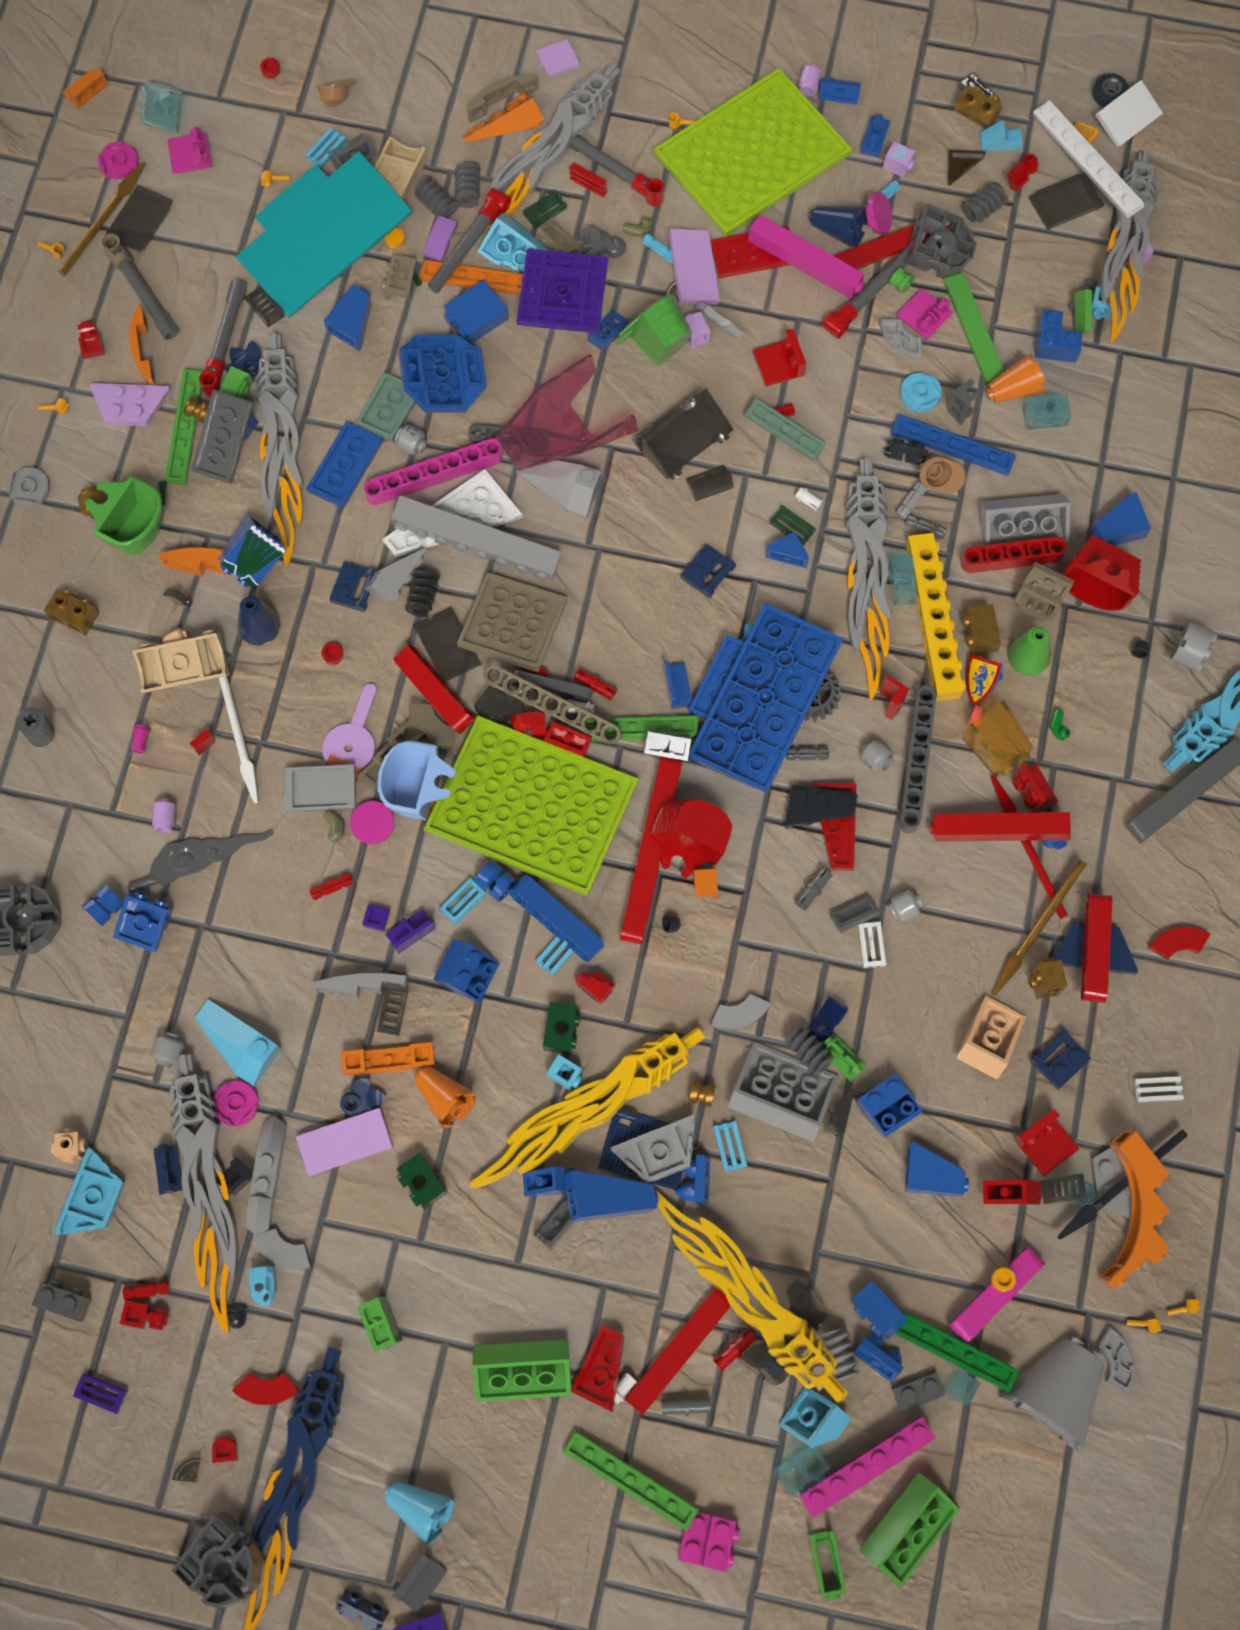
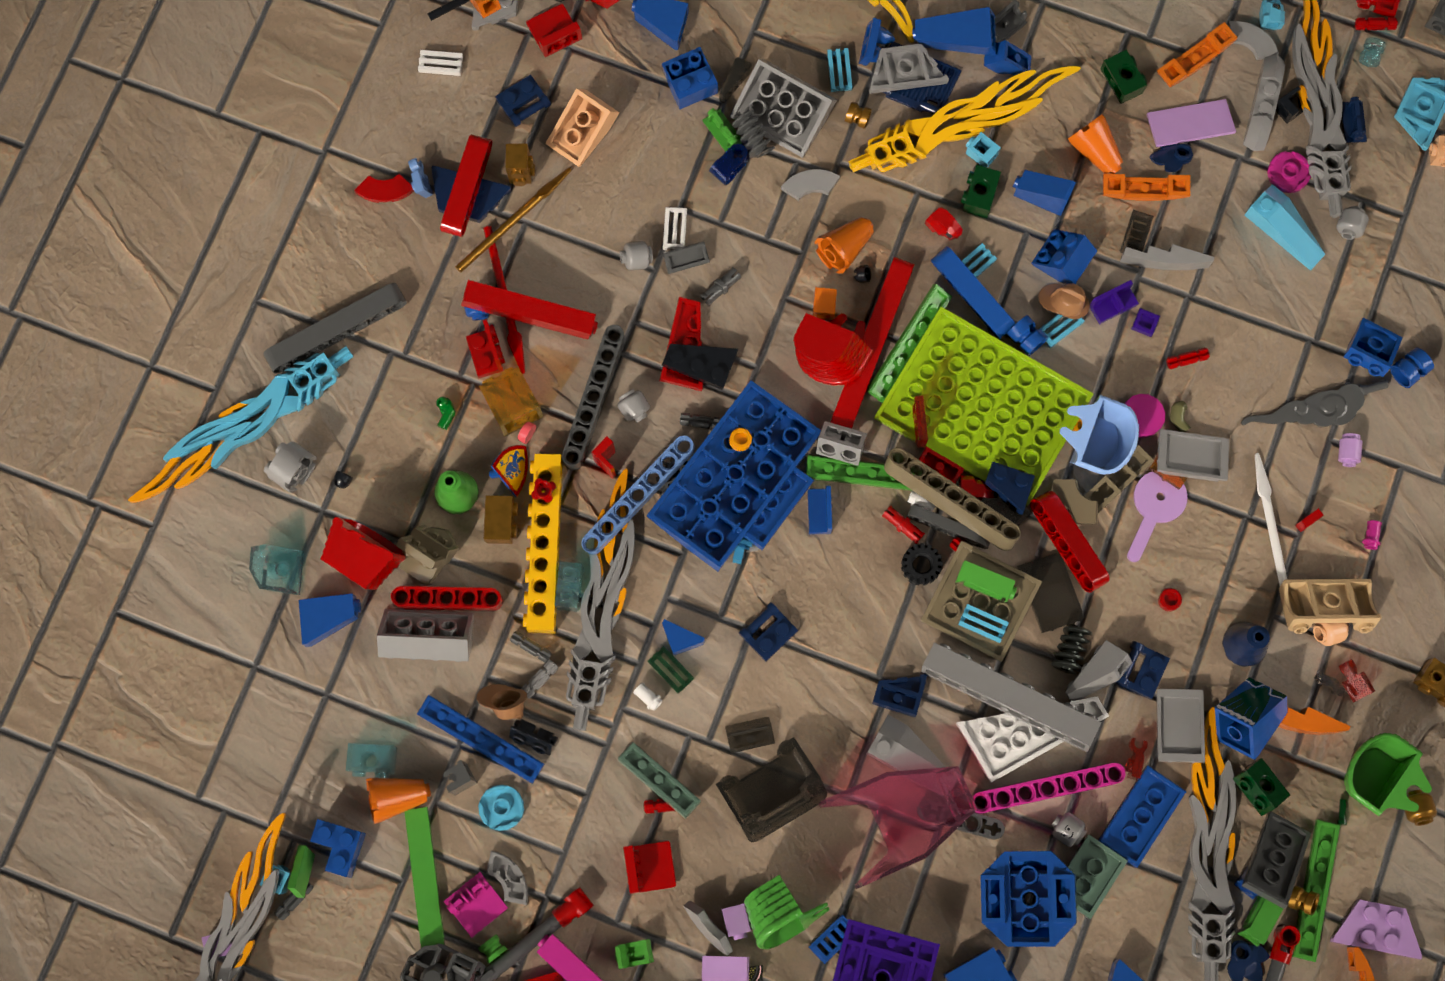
camera: 170 degrees left, 5 degrees up
none -> clear light blue slope [249,544,304,595]
none -> medium blue plate [408,158,433,198]
none -> red plate [531,478,556,503]
none -> medium blue beam [581,435,695,555]
none -> bright green bracket [615,939,654,969]
none -> light orange tile [729,428,752,451]
none -> orange cone [815,217,874,274]
none -> bright green tile [866,284,952,403]
none -> dark blue wing [872,674,928,717]
none -> black tyre [901,543,943,586]
none -> clear red tile [912,395,928,448]
none -> bright green window [955,560,1017,603]
none -> medium azure tile [958,604,1009,643]
none -> dark blue wing [985,461,1035,515]
none -> blue slope [1013,170,1076,216]
none -> medium nougat piece [1038,283,1090,319]
none -> clear red plate [1125,738,1148,780]
none -> light grey piece [1156,689,1205,763]
none -> orange slope [1157,22,1238,87]
none -> dark green brick [1233,758,1290,816]
none -> clear red plate [1339,659,1375,703]
none -> clear light blue wheel [1358,38,1386,67]

